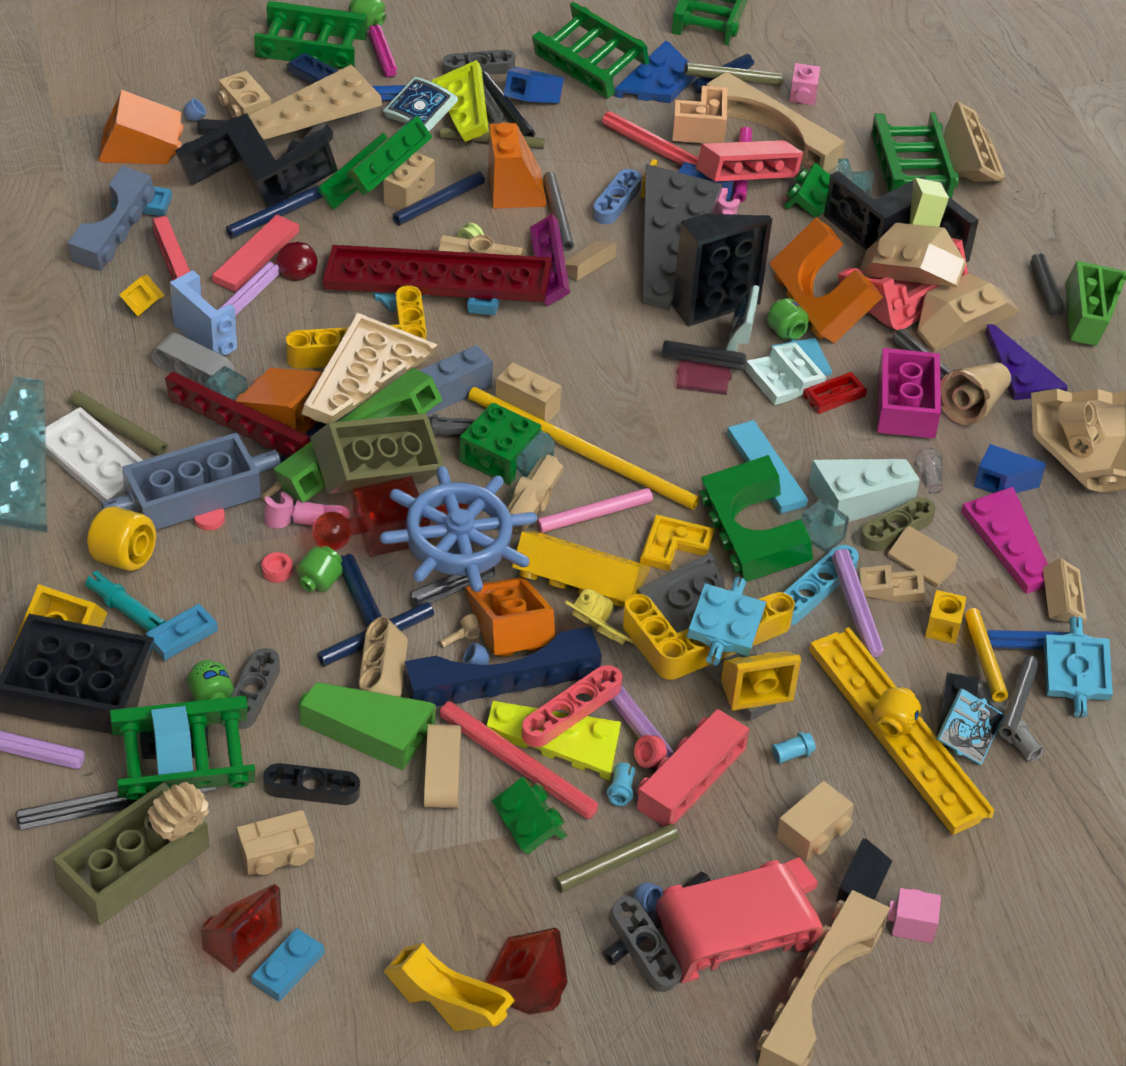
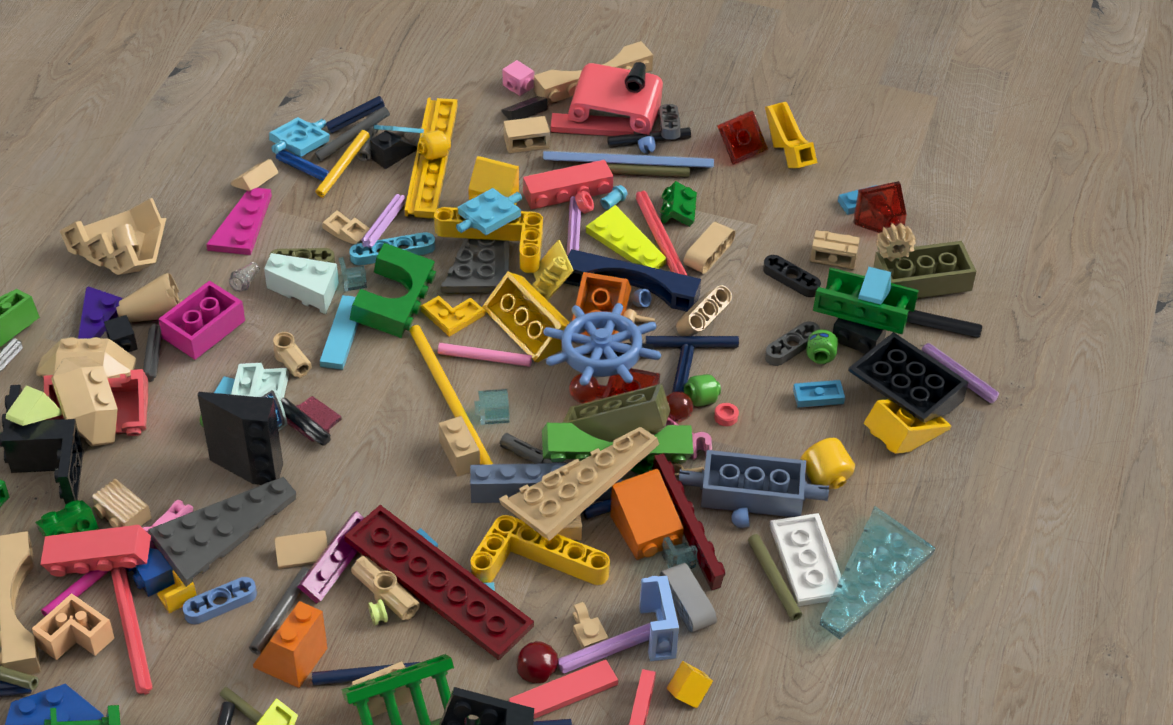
camera: 145 degrees left, 0 degrees up
teal pin [85,571,166,632] -> none
bright green slope [298,682,436,771] -> none
green bracket [459,403,541,486] -> none
tan piece [507,454,563,534] -> none
coral beam [521,665,623,747] -> none
orange arch [769,217,883,344] -> none
red tile [803,372,867,414] -> none
clear light blue panel [836,158,874,195] -> none
tan slope [887,526,958,587] -> none
yellow brick [925,590,967,644] -> none
blue slope [974,444,1046,493] -> none
none -> tan brick [92,479,152,528]
none -> black brick [104,315,138,352]
none -> tan piece [273,332,312,378]
none -> dark blue axle [326,96,385,133]
none -> light blue tile [543,151,714,168]
none -> tan plate [573,602,608,649]
none -> black cone [625,62,646,93]

